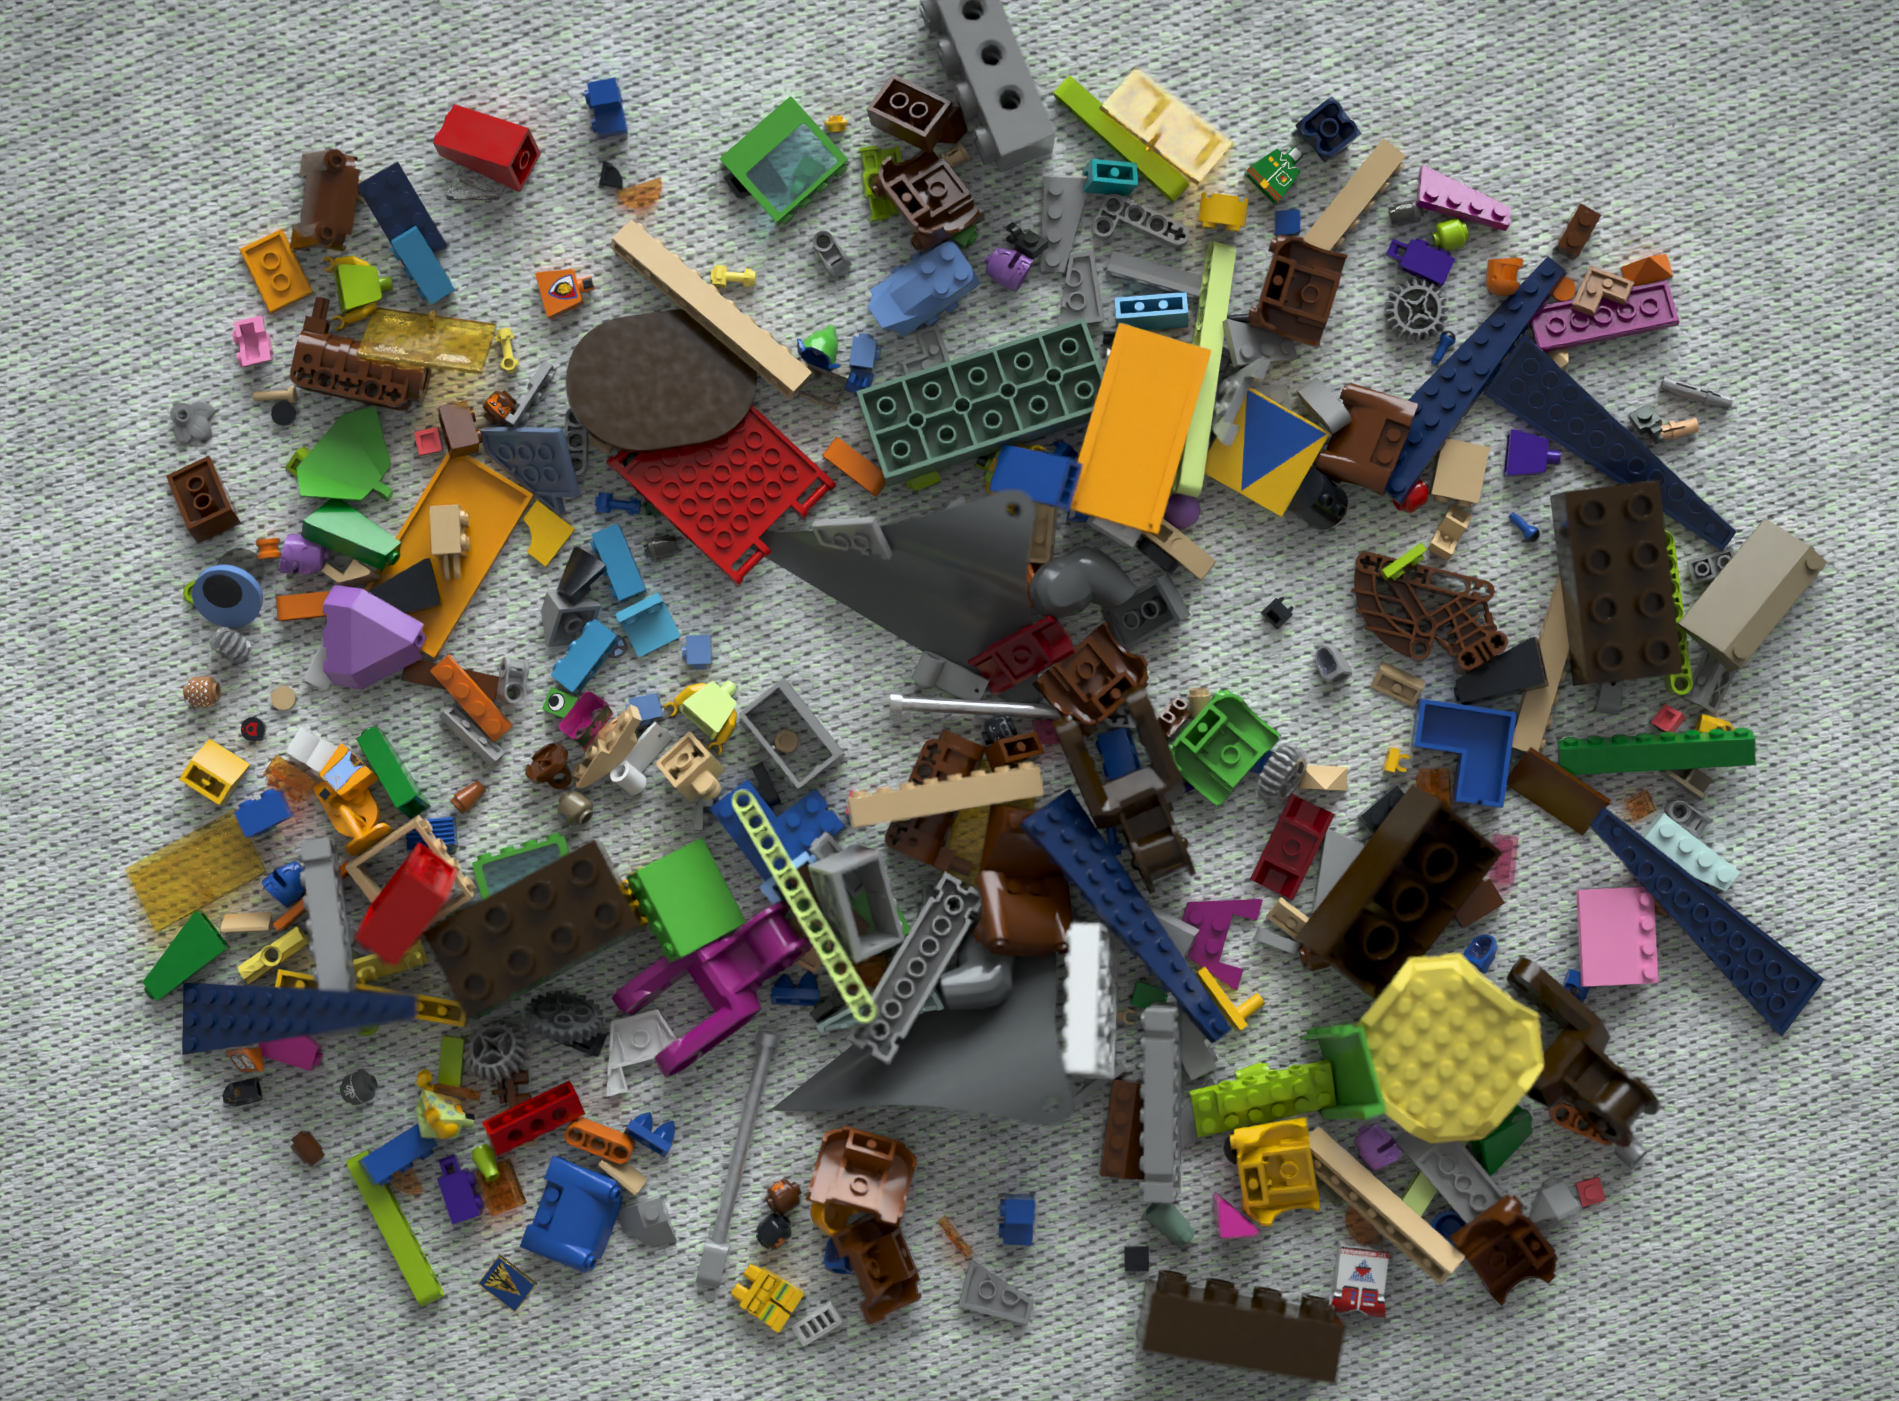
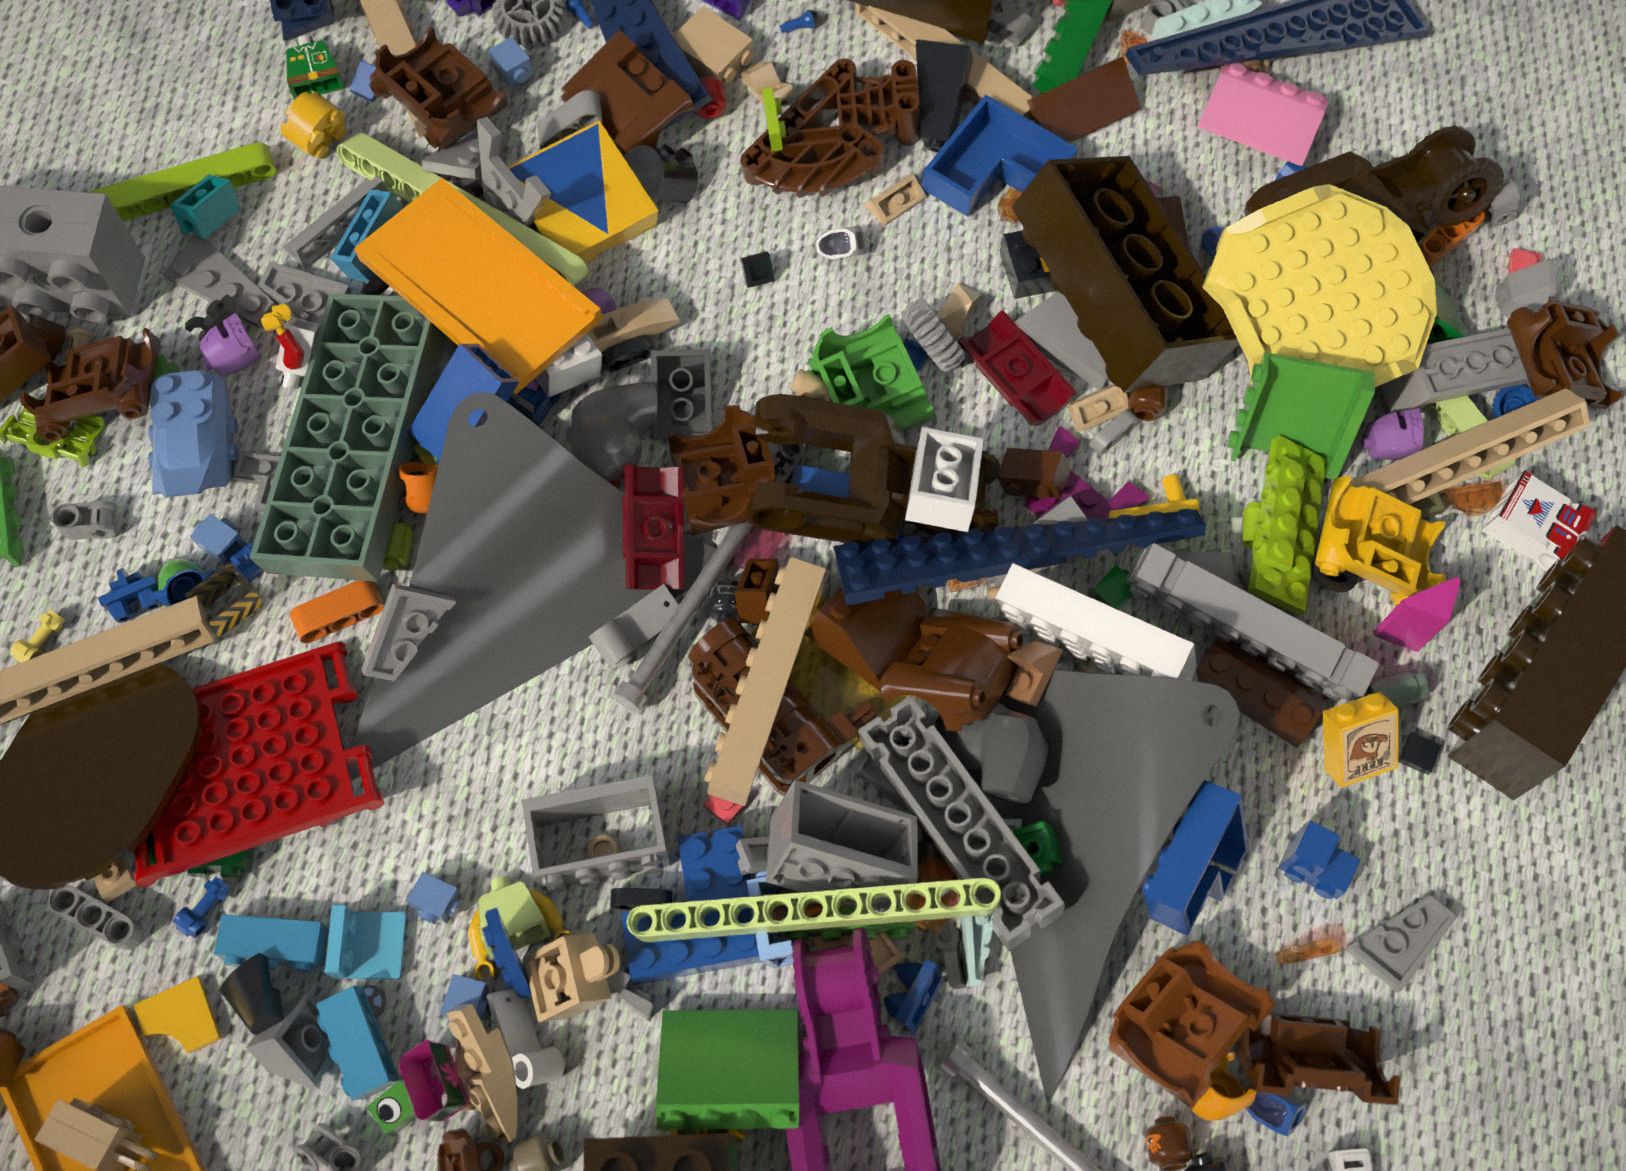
camera: 65 degrees left, 20 degrees down
sand blue wing [480,427,580,515] -> none
clear smoke brick [643,534,679,562] -> none
light grey beam [1092,194,1190,248] -> none
clear yellow door [1099,66,1234,185] -> none
yellow tile [1383,747,1410,773] -> none
none -> blue hips [98,568,162,624]
none -> torso [261,304,320,389]
none -> orange helmet [399,462,439,514]
none -> blue tile [482,907,532,999]
none -> medium blue brick [489,37,533,89]
none -> white brick [905,427,983,532]
none -> reddish brown brick [998,448,1071,499]
none -> medium nougat slope [1005,641,1063,707]
none -> green brick [1013,822,1063,875]
none -> blue piece [1142,780,1249,936]
none -> brick [1323,691,1398,788]

